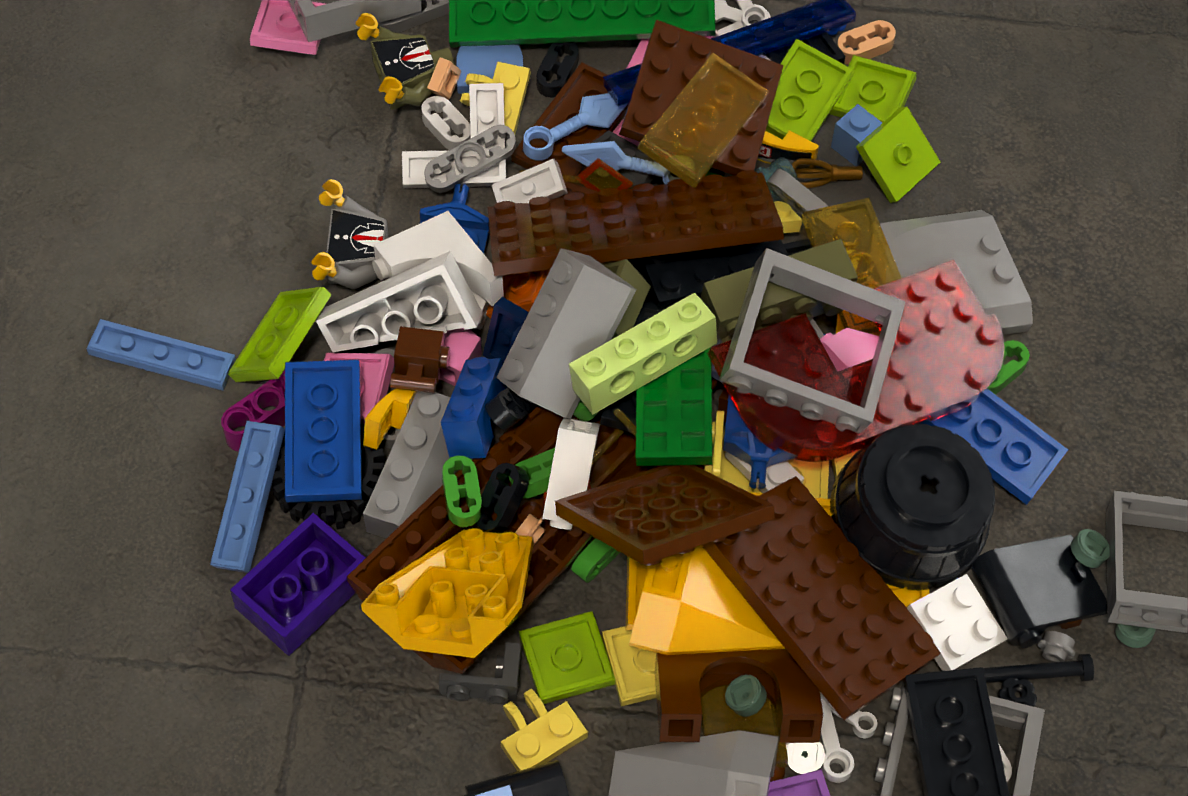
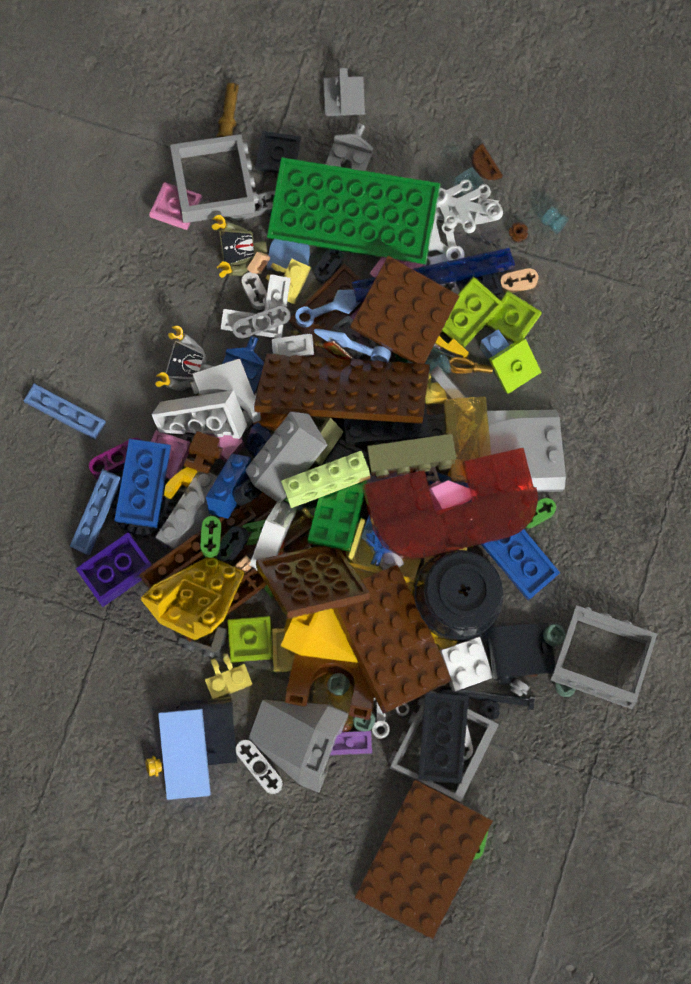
camera: 15 degrees right, 15 degrees up
lime tile [228,287,331,382] -> none
clear yellow tile [637,53,769,188] -> none
light grey window [719,248,906,434] -> none

